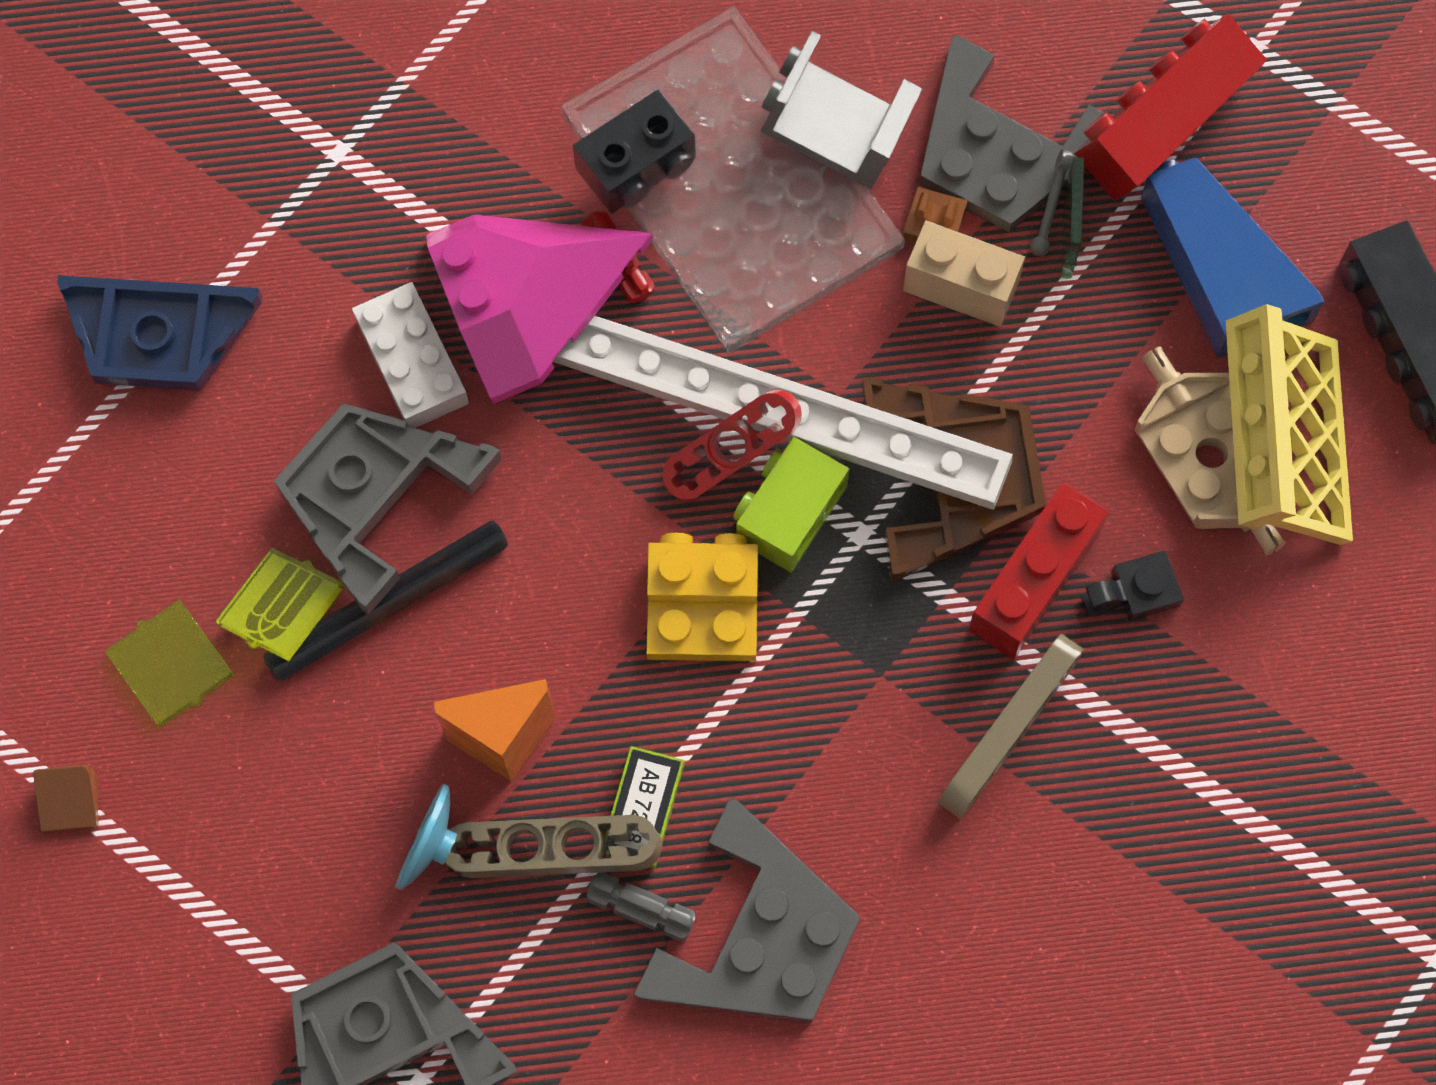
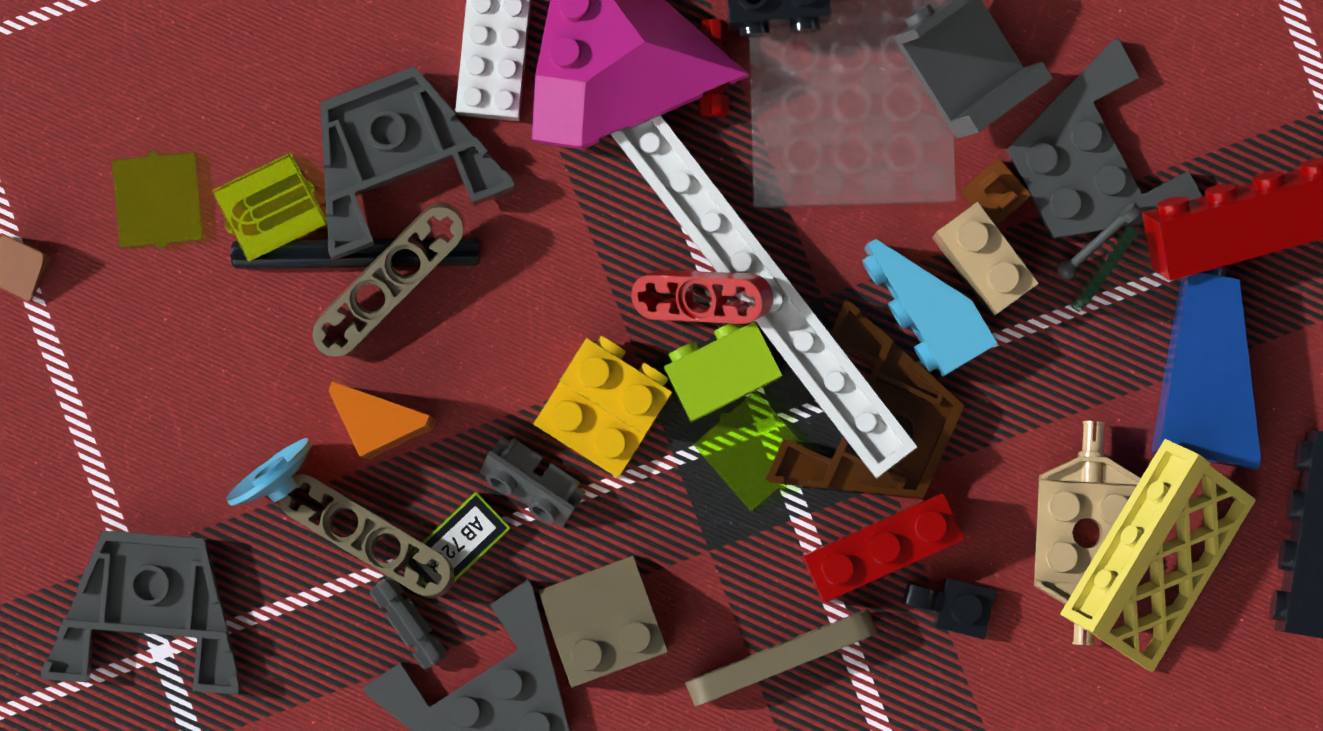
camera: 30 degrees right, 15 degrees up
none -> dark tan beam [312,202,465,357]
none -> dark grey hinge [479,436,586,528]
none -> dark tan slope [538,556,668,688]
none -> clear neon green piece [693,391,804,511]
none -> medium azure slope [862,239,998,377]

